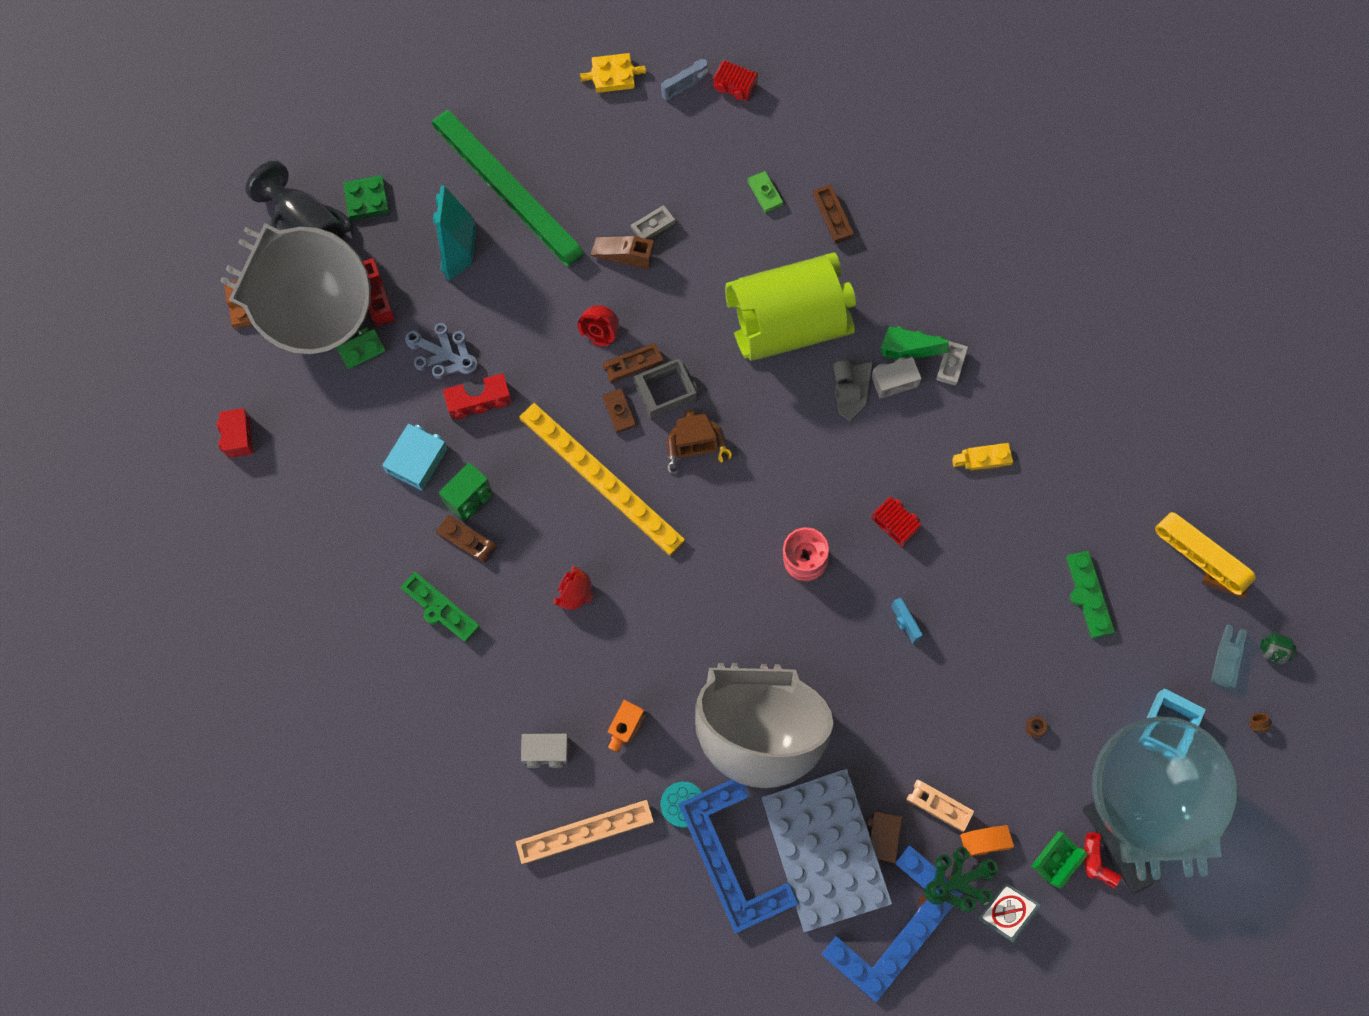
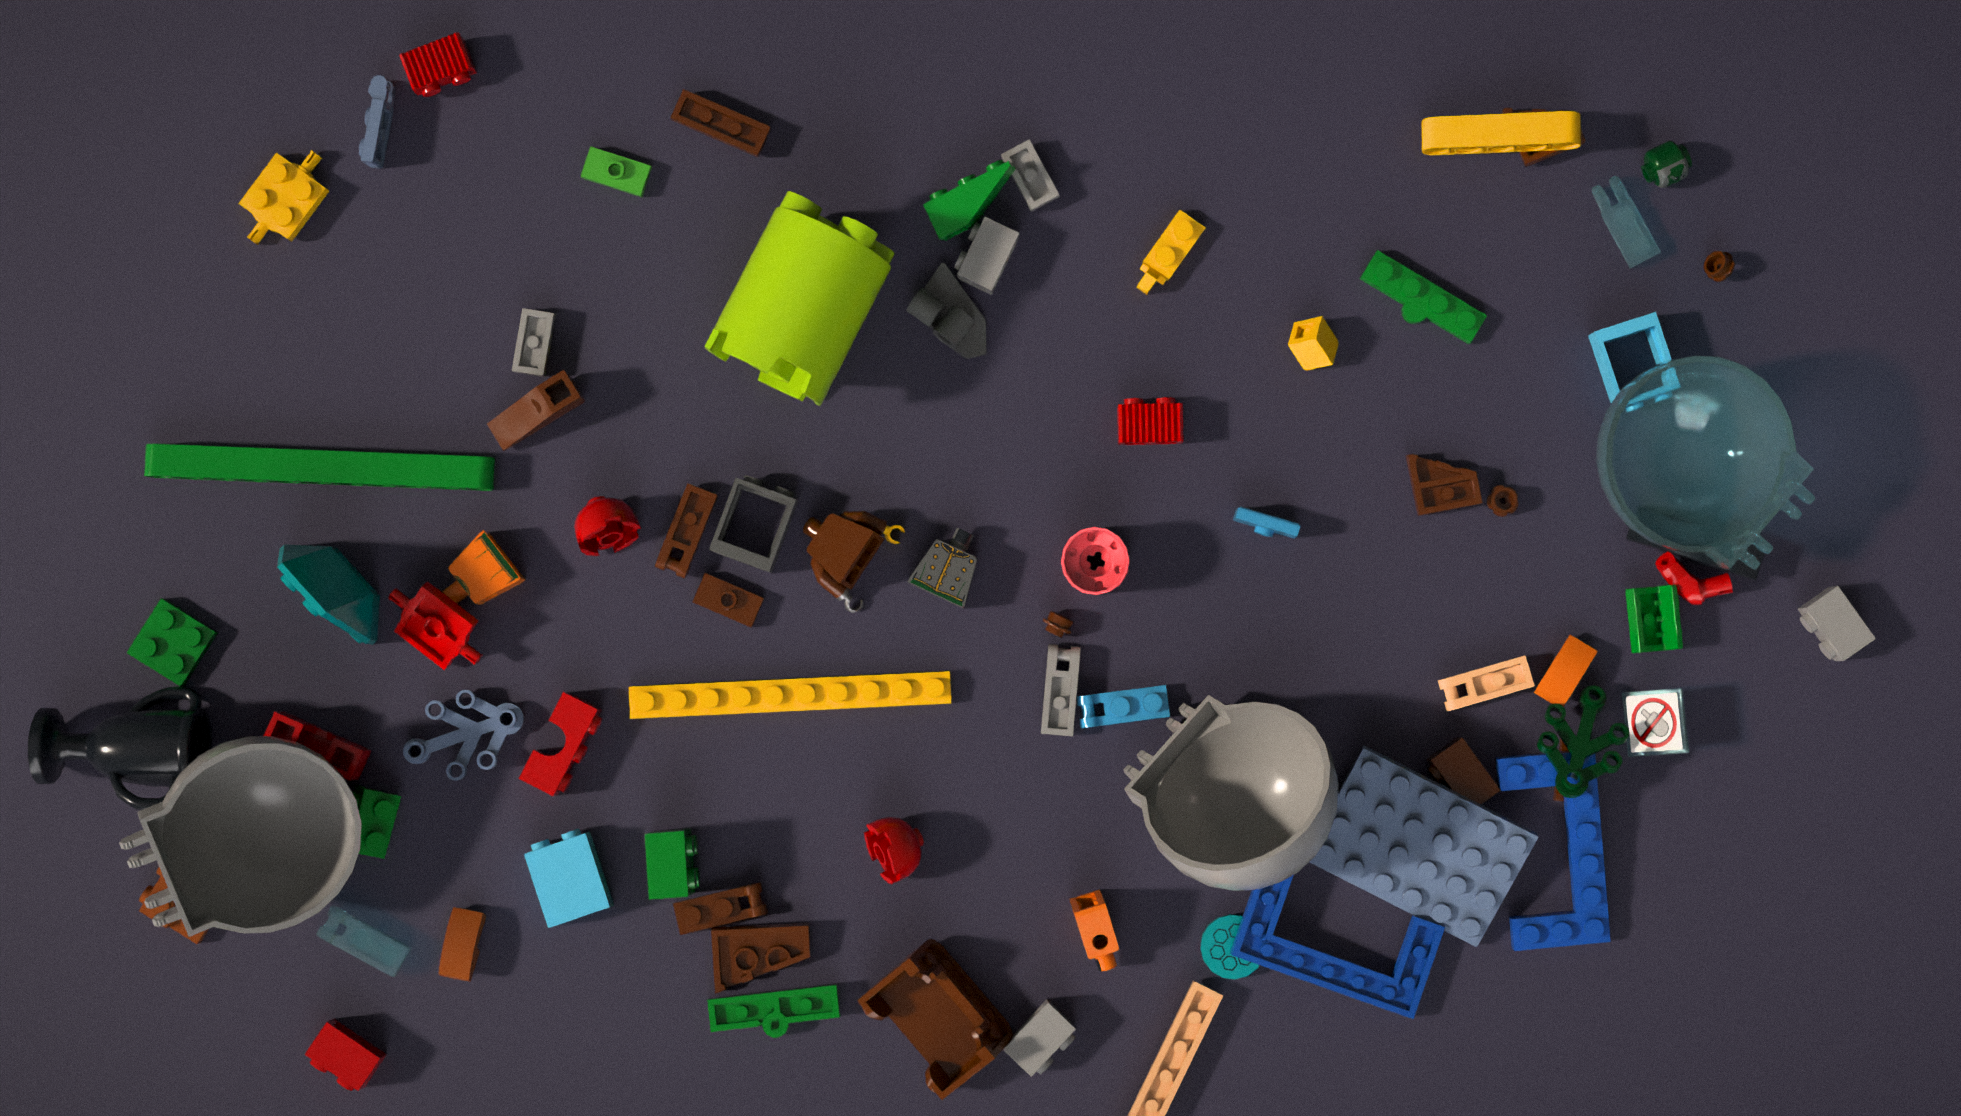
camera: 45 degrees left, 15 degrees up
none -> clear light blue plate [316,905,411,978]
none -> red plate [388,581,483,670]
none -> dark orange slope [439,907,486,982]
none -> orange torso [443,530,526,605]
none -> reddish brown wing [711,923,811,994]
none -> reddish brown windscreen [857,939,1013,1100]
none -> dark grey torso [908,528,978,609]
none -> light grey plate [1041,644,1081,736]
none -> reddish brown plate [1043,611,1073,638]
none -> dark azure plate [1077,685,1170,728]
none -> yellow panel [1288,316,1339,370]
none -> reddish brown wing [1406,454,1483,516]
none -> light grey brick [1798,586,1876,661]

